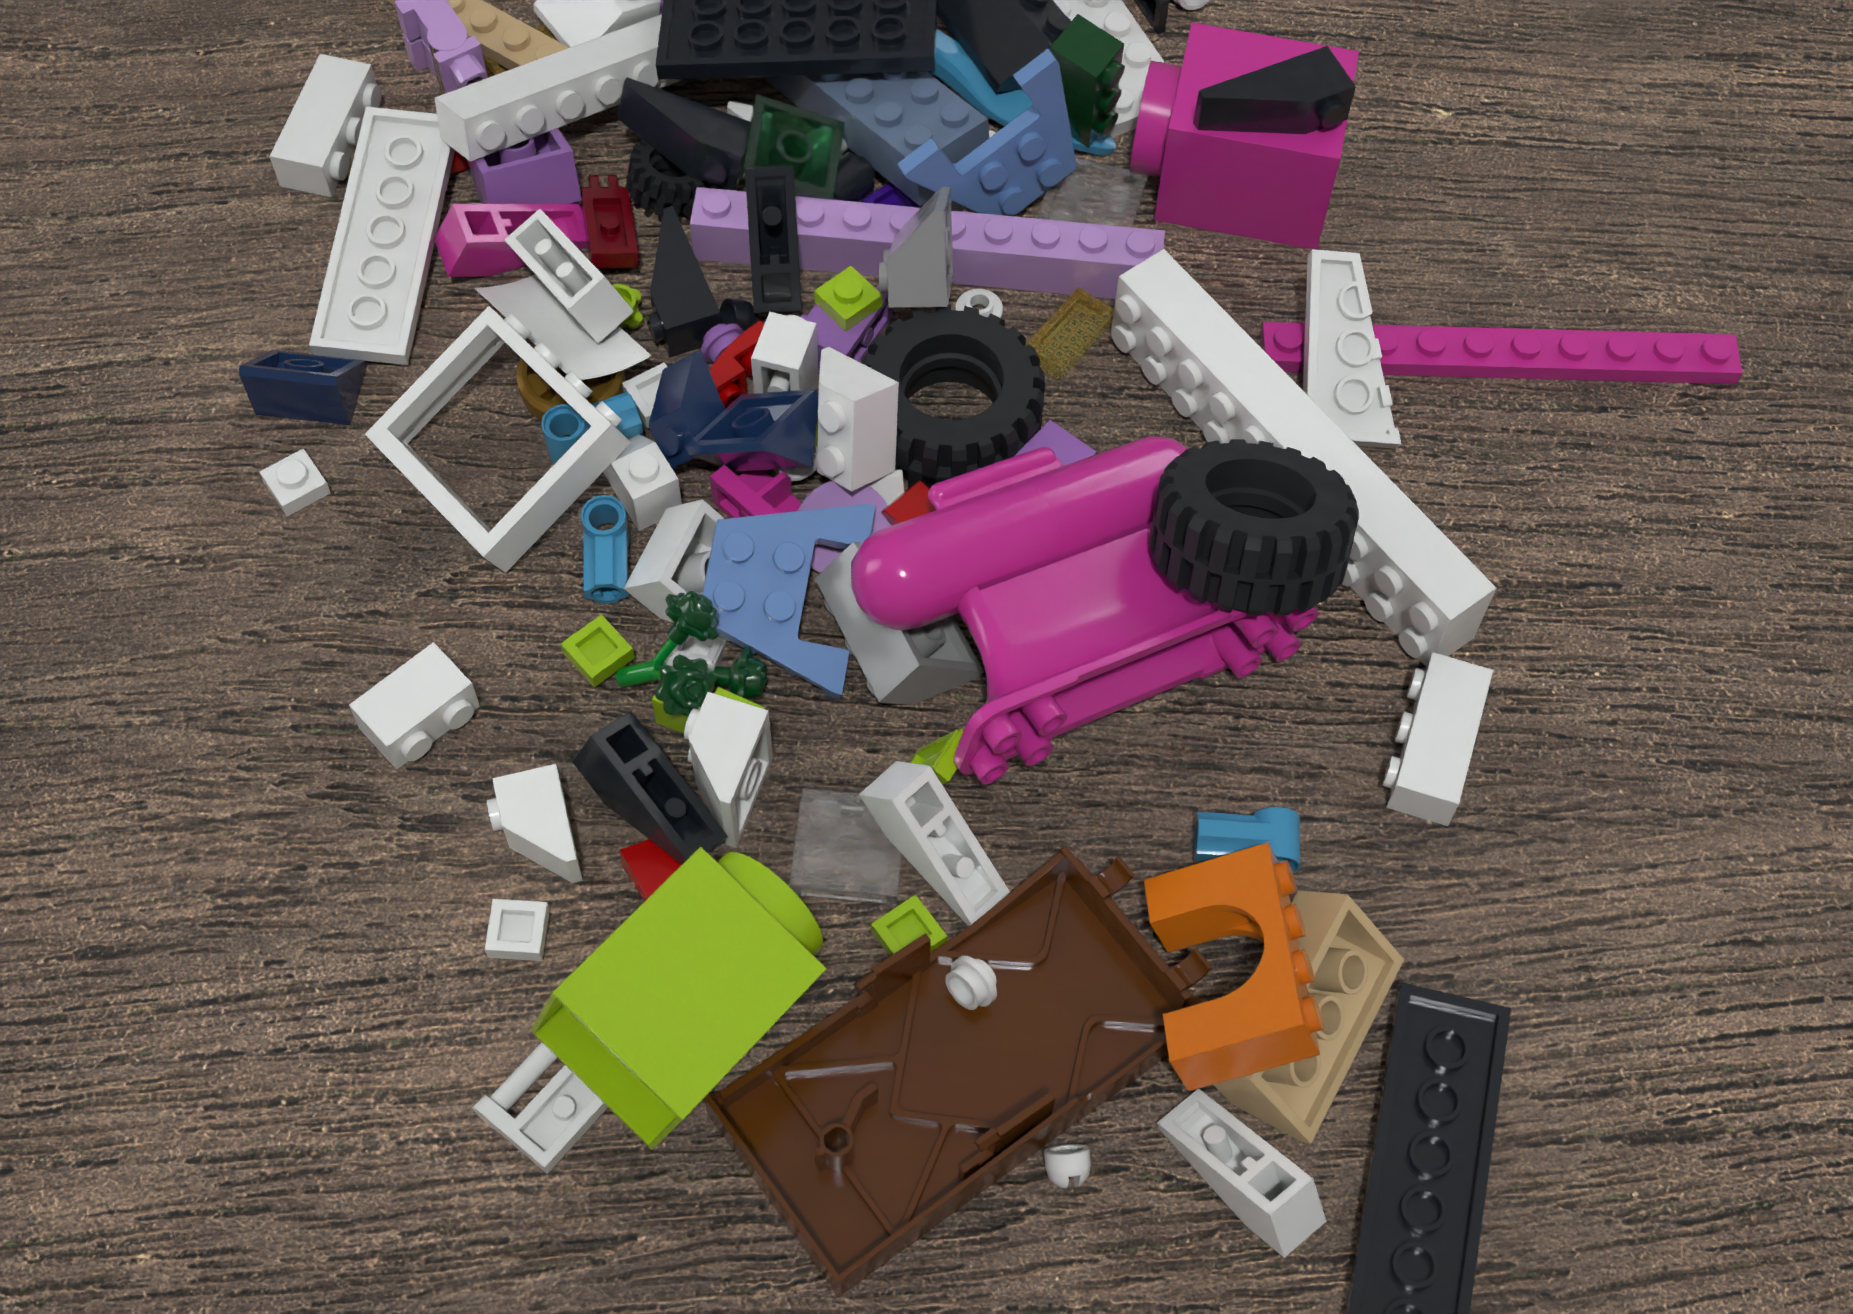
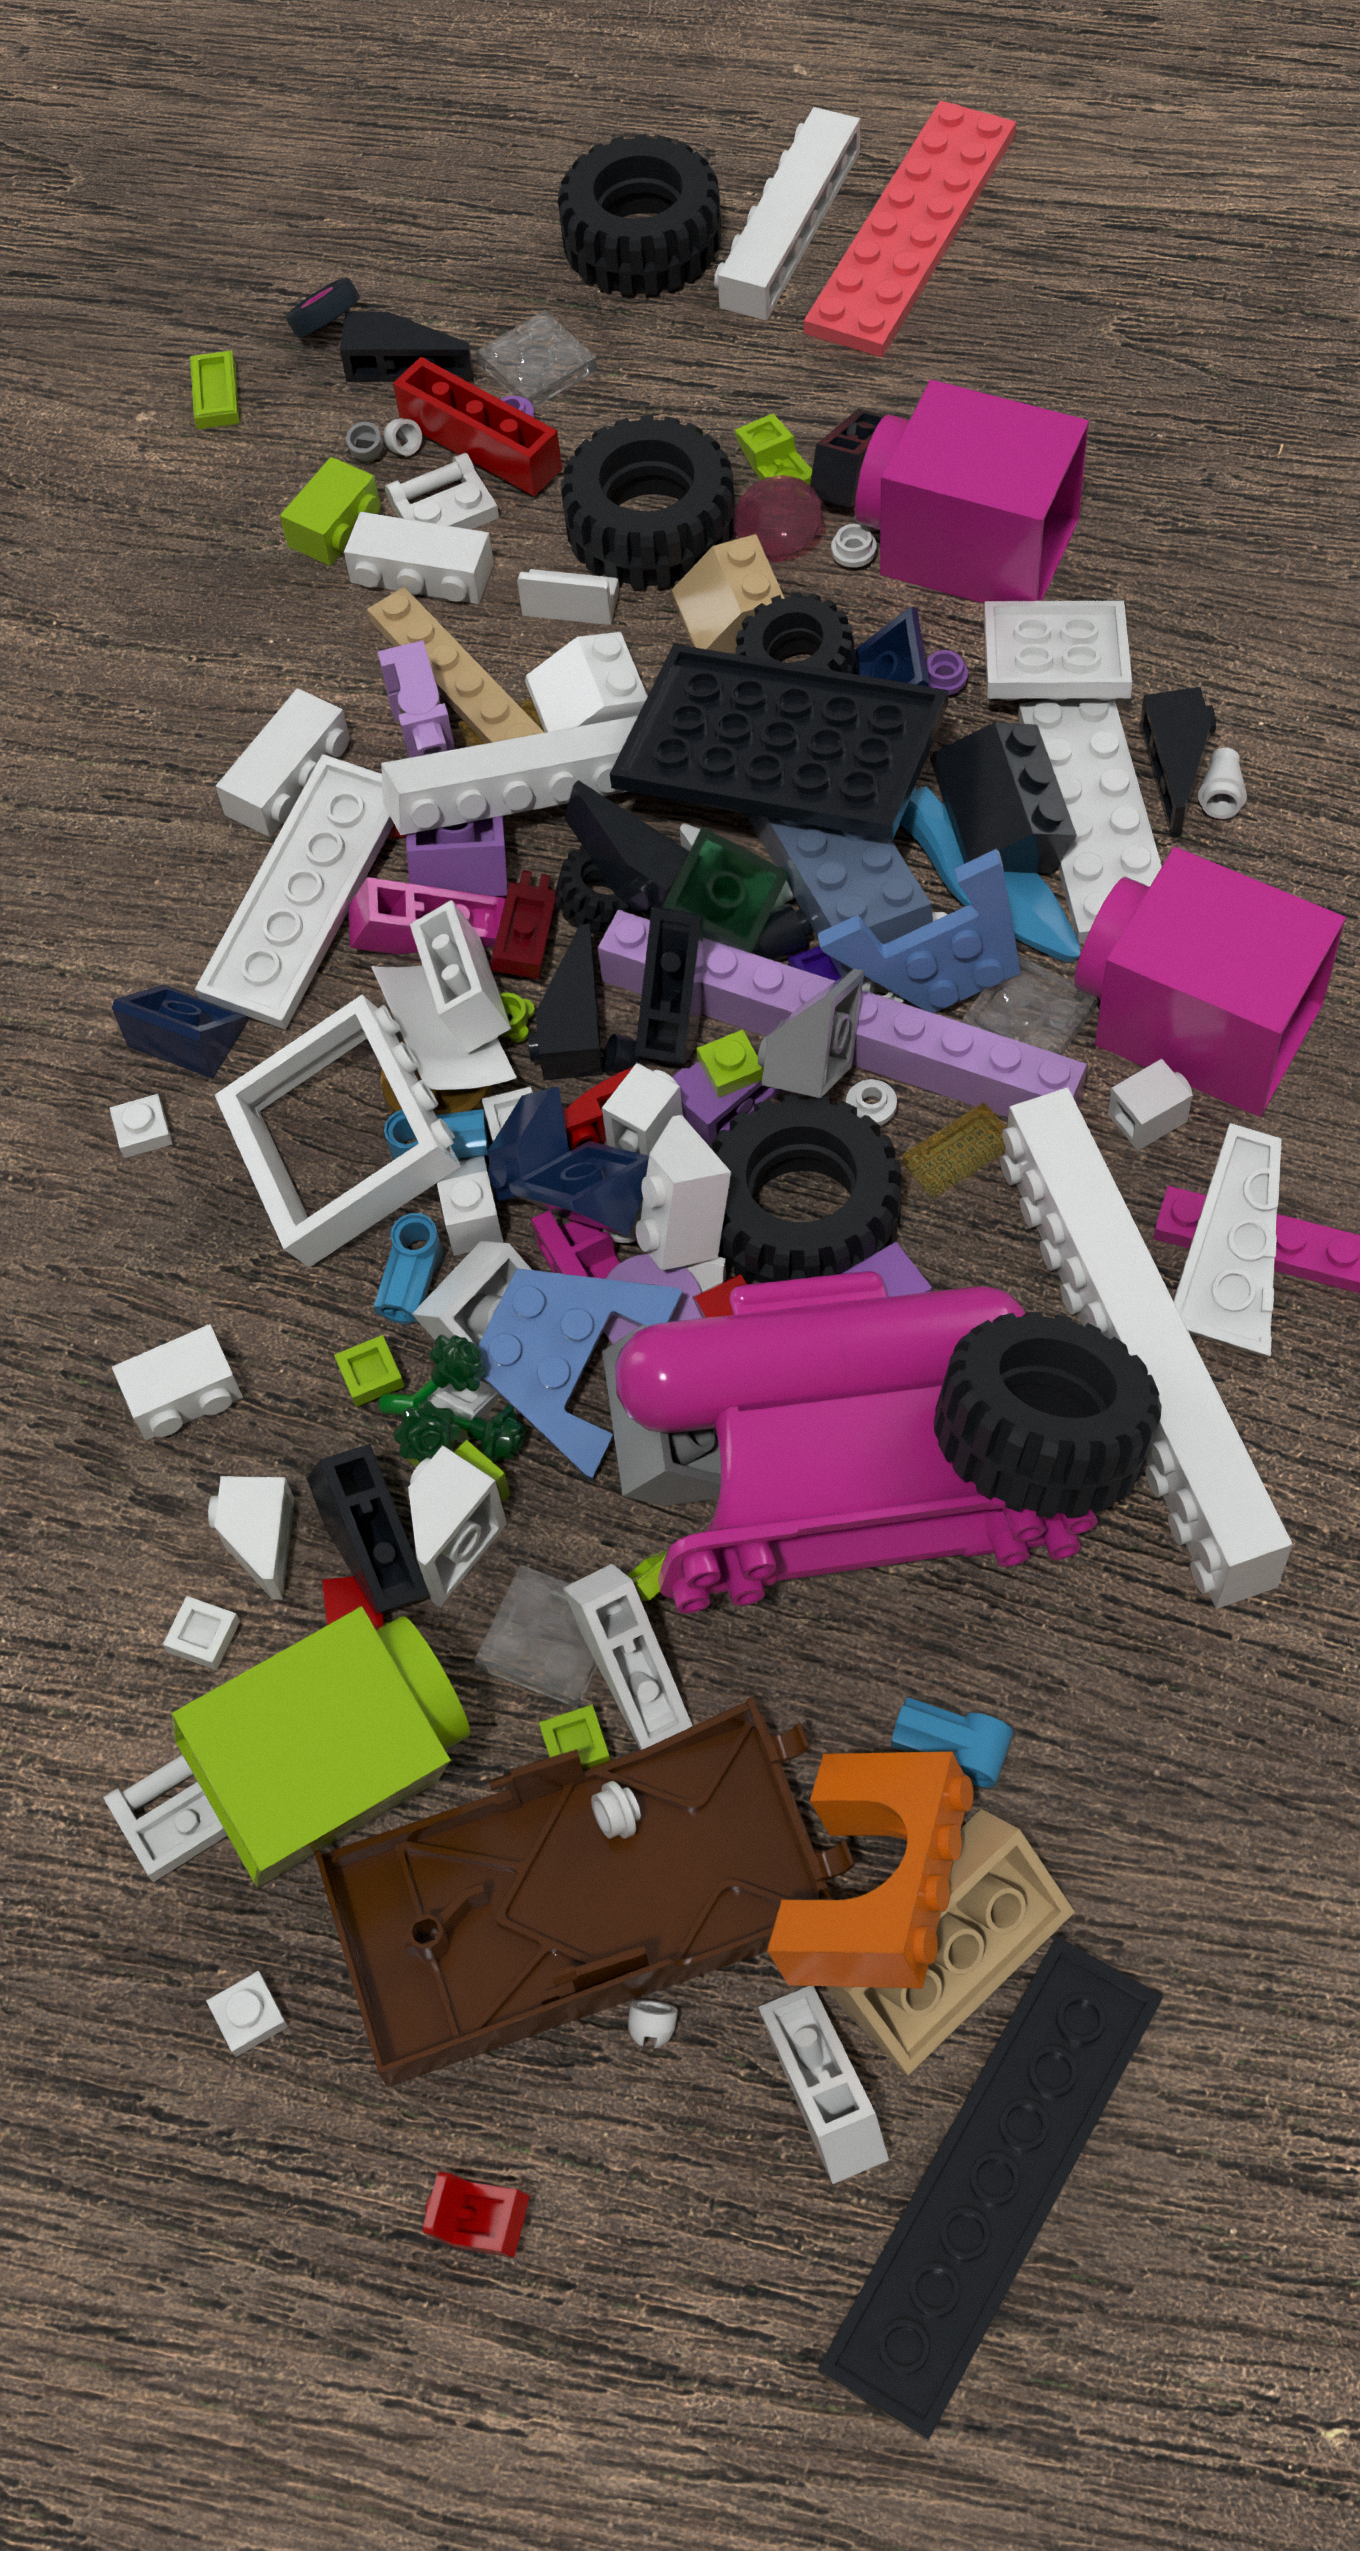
camera: 25 degrees right, 0 degrees up
medium lavender plate [700,324,744,363] -> none
dark green brick [1050,14,1125,148] -> none
black slope [1193,46,1356,134] -> none
white brick [1382,652,1493,826] -> none
none -> white plate [206,1971,288,2057]
none -> white brick [1107,1059,1193,1151]

